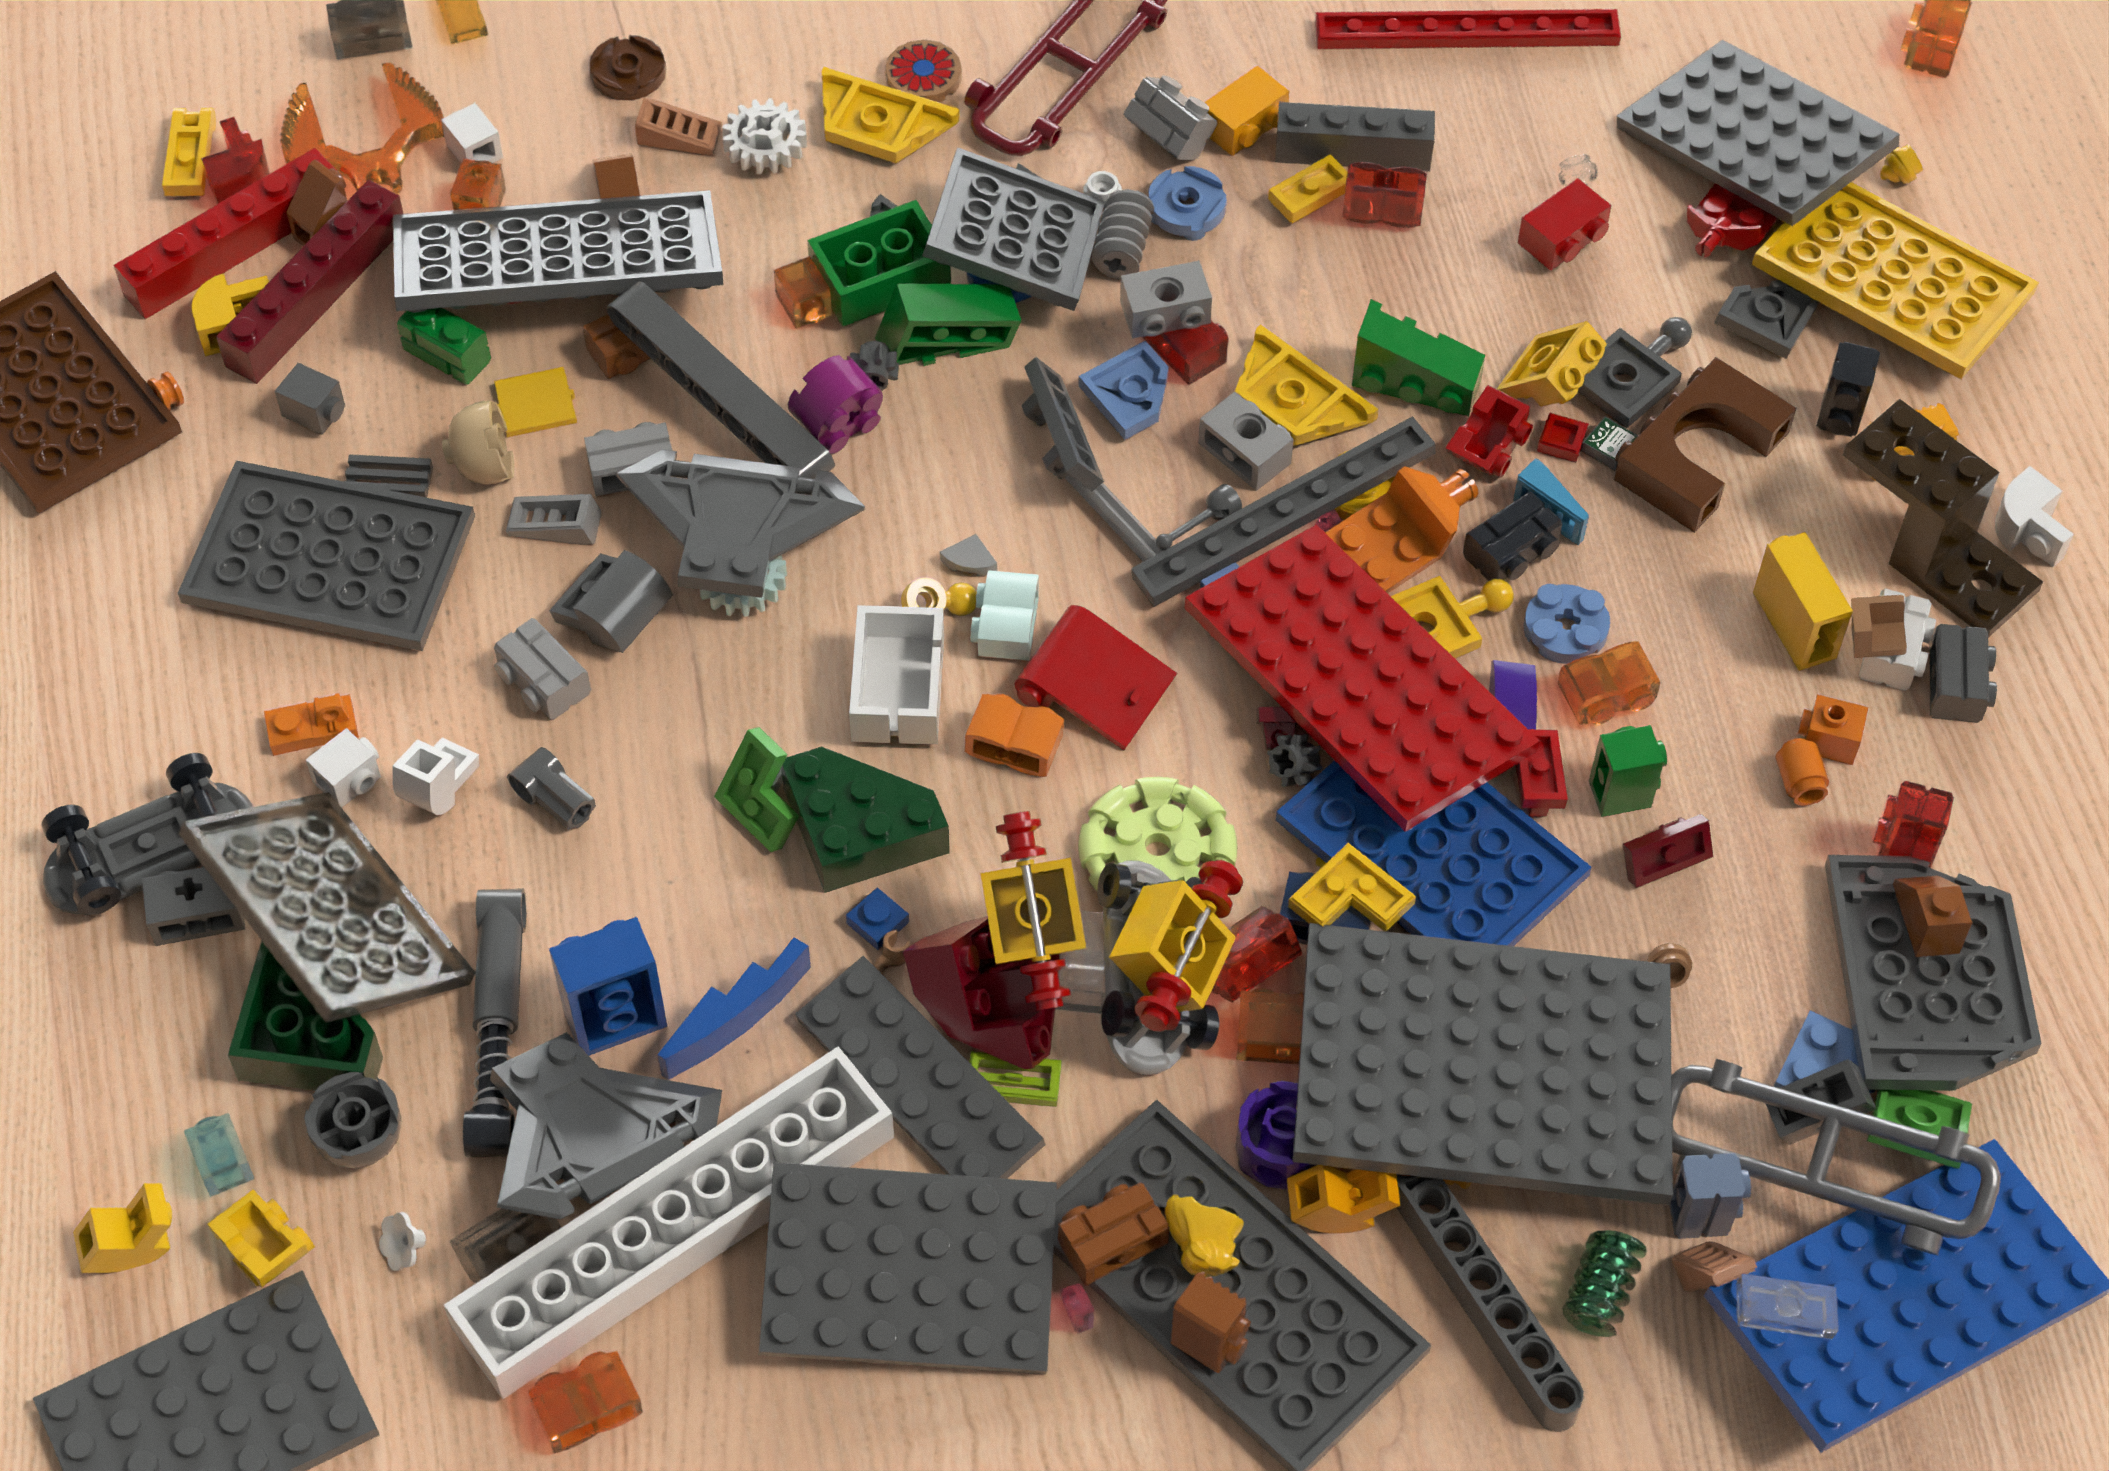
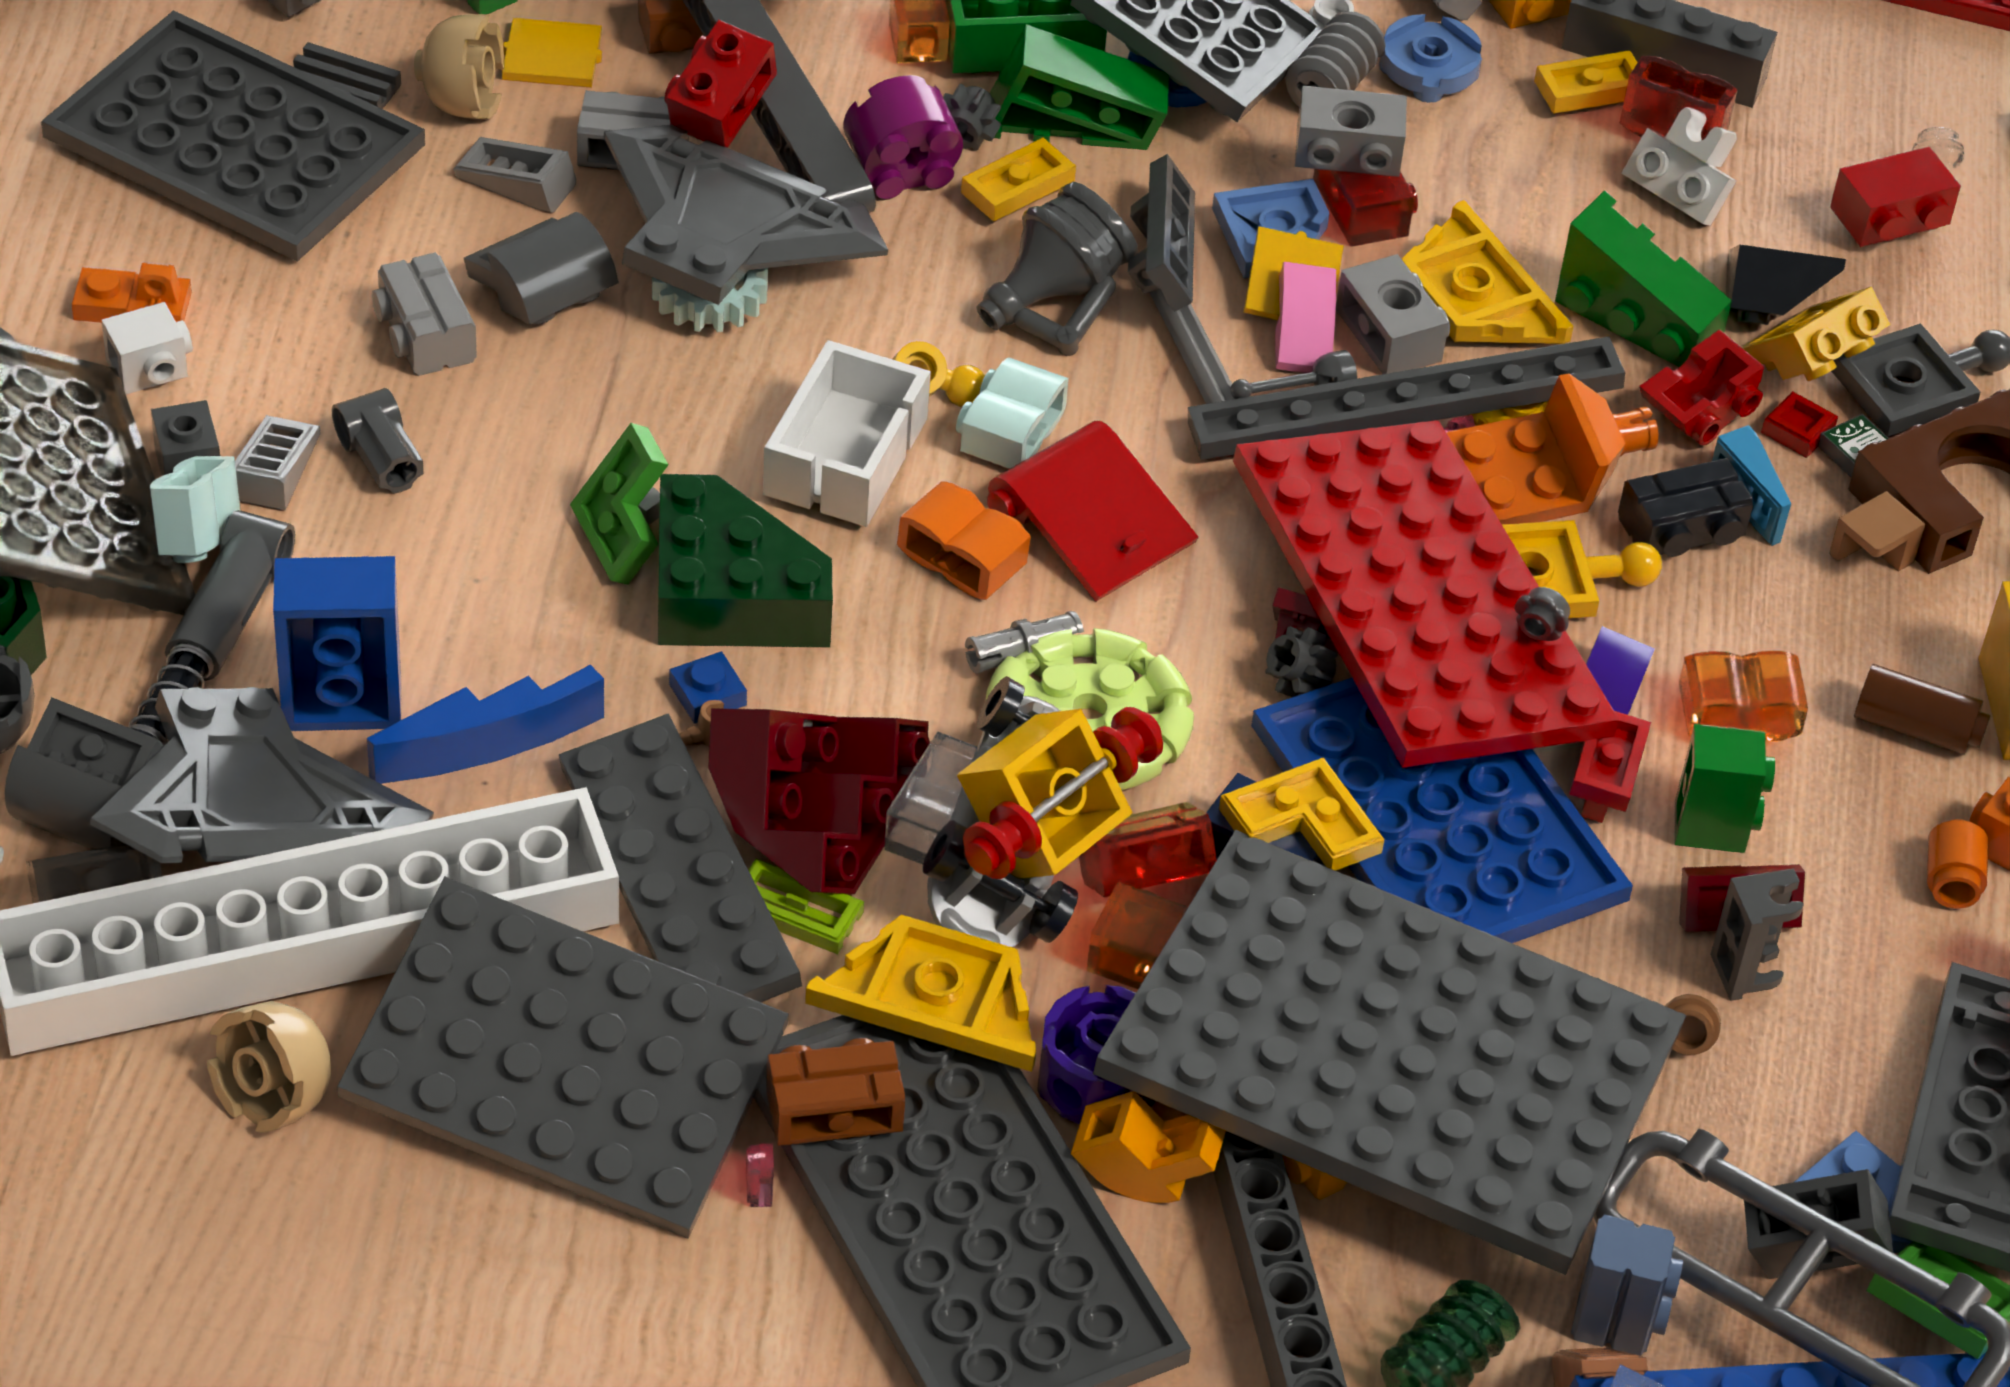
camera: 15 degrees right, 10 degrees down
white brick [392,738,479,815] -> none
clear orange brick [528,1351,643,1453] -> none
light grey tile [940,534,998,576] -> none
yellow brick [980,811,1086,1011] -> none
yellow hair [1165,1194,1244,1278] -> none
dark orange brick [1170,1272,1251,1374] -> none
medium blue plate [1523,584,1610,664] -> none
none -> dark grey brick [5,697,164,860]
none -> light aqua brick [150,456,241,563]
none -> dark grey brick [151,400,220,476]
none -> tan cylinder [207,1001,331,1133]
none -> light grey slope [235,415,320,510]
none -> red brick [664,19,777,148]
none -> yellow wing [805,914,1036,1072]
none -> yellow plate [961,137,1076,222]
none -> light grey pin [965,611,1084,674]
none -> dark grey piece [976,181,1138,356]
none -> yellow piece [1243,226,1344,320]
none -> bright pink slope [1275,262,1336,373]
none -> flat silver plate [1514,587,1570,641]
none -> white plate [1622,107,1737,226]
none -> dark grey hinge [1710,868,1804,1001]
none -> black slope [1726,244,1846,325]
none -> medium nougat panel [1829,491,1925,572]
none -> reddish brown brick [1854,664,1991,755]

